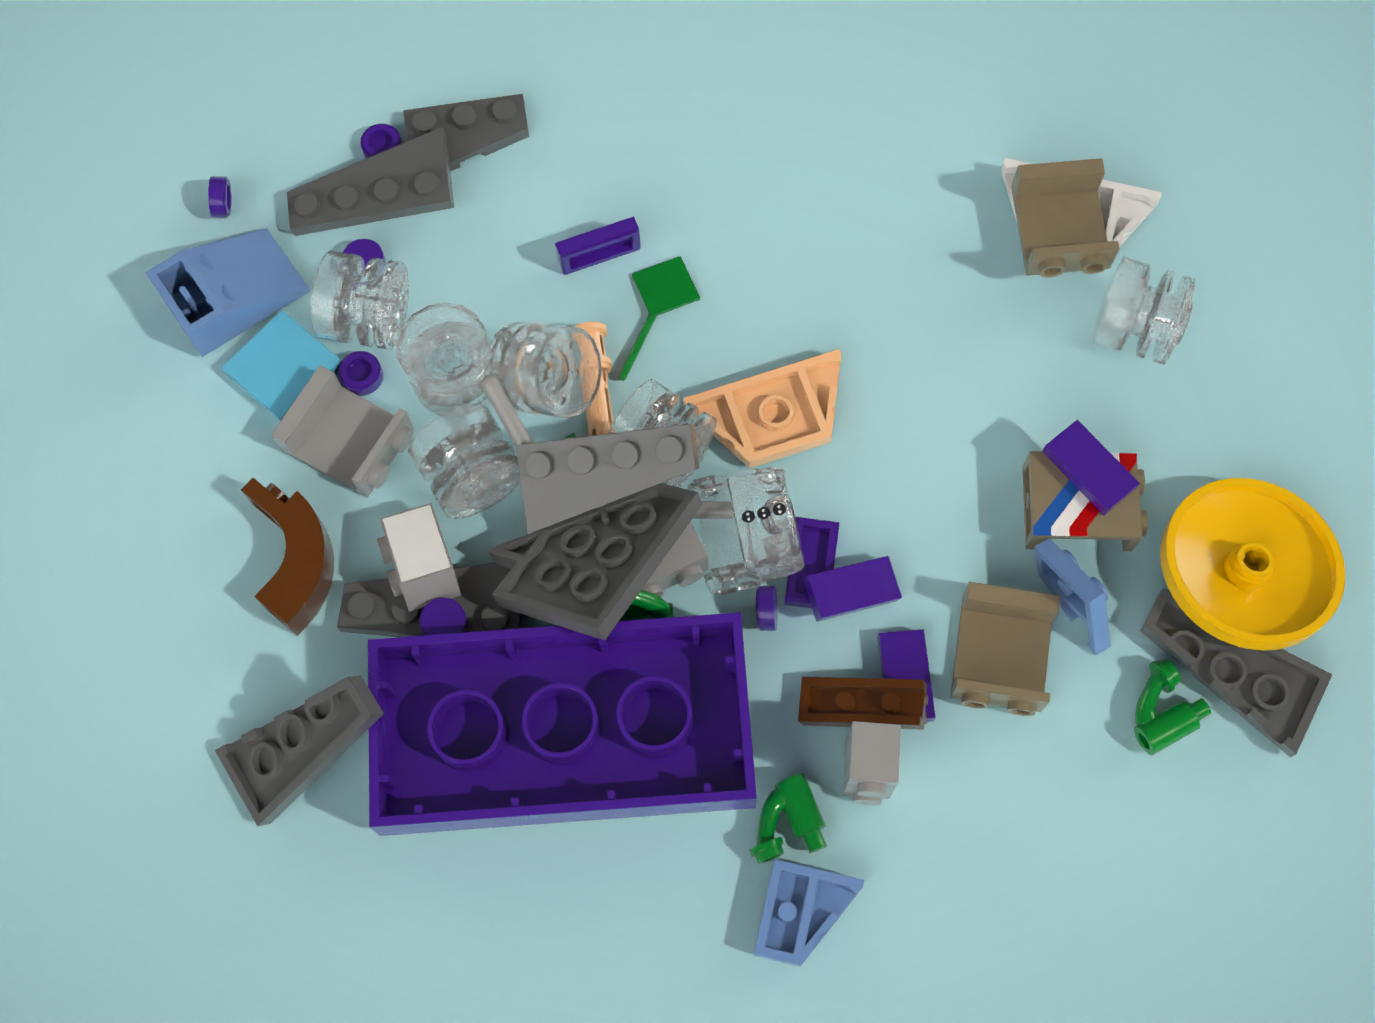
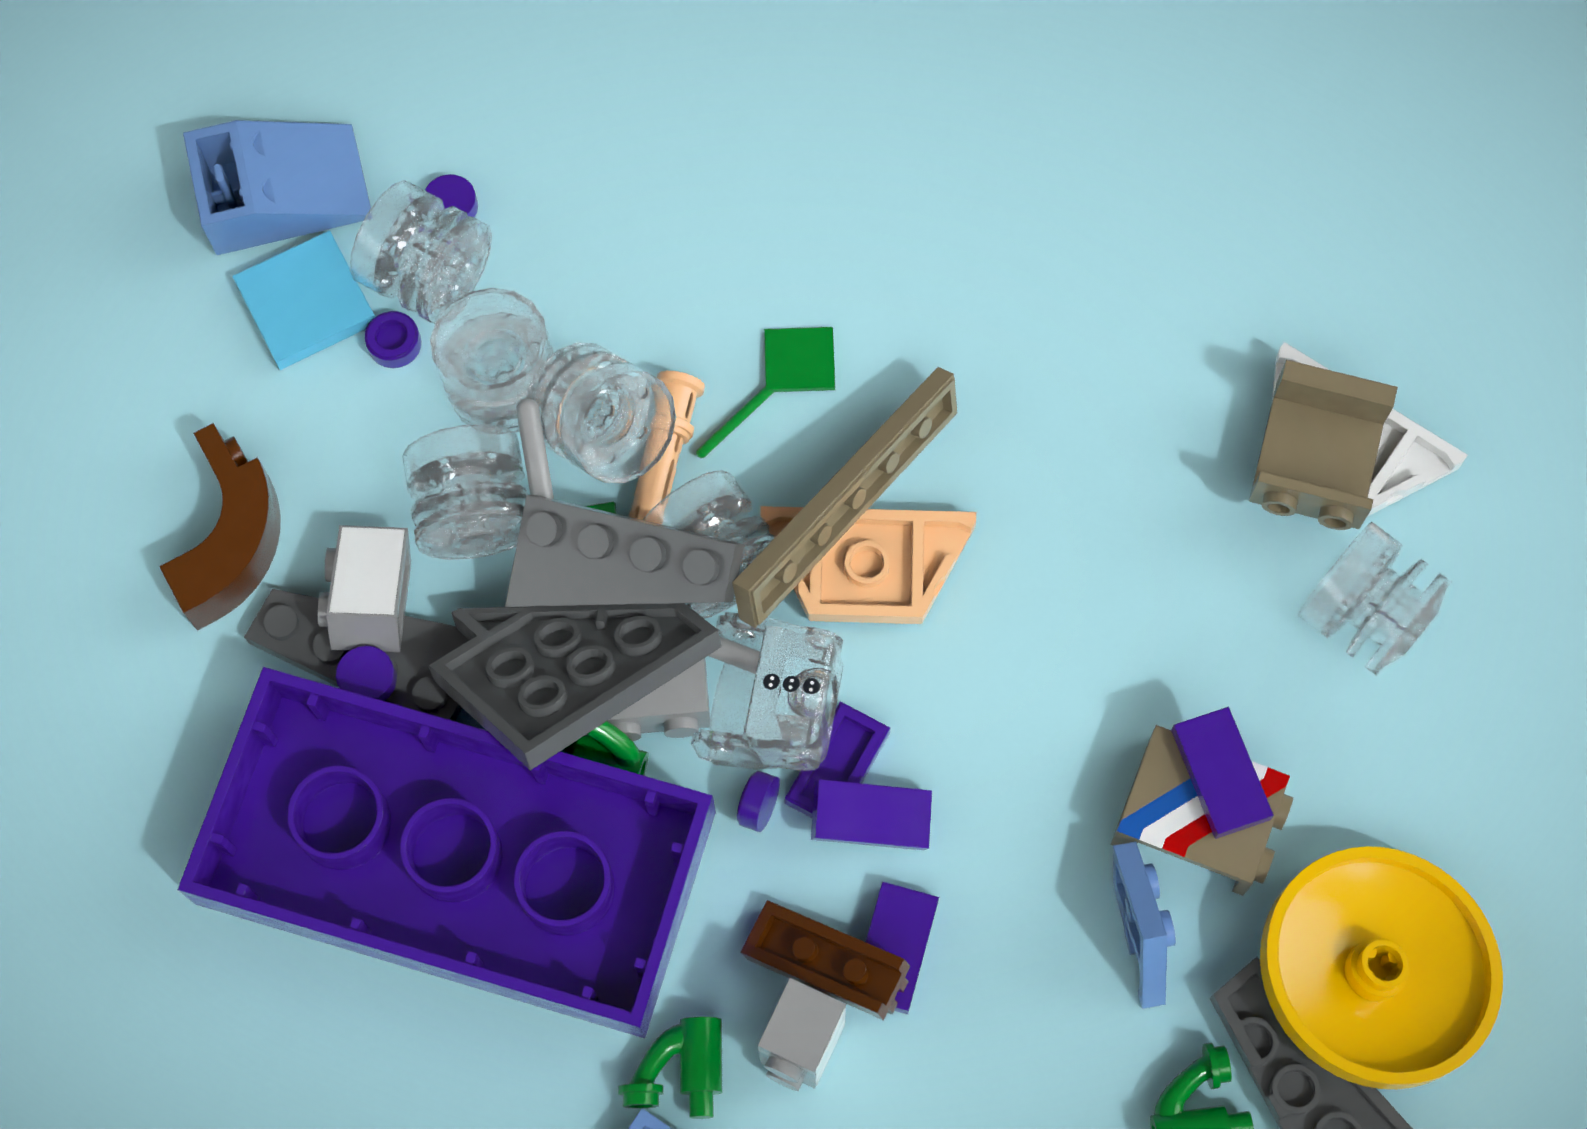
camera: 20 degrees right, 0 degrees up
dark purple tile [208,176,232,218] -> none
dark grey wing [215,675,384,827] -> none
light grey panel [271,365,414,498] -> none
dark grey wing [287,127,454,236] -> none
dark purple tile [360,124,402,158] -> none
dark grey wing [403,94,529,171] -> none
dark purple tile [555,216,641,275] -> none
dark tan panel [950,582,1060,716] -> none
none -> dark tan tile [732,367,957,628]

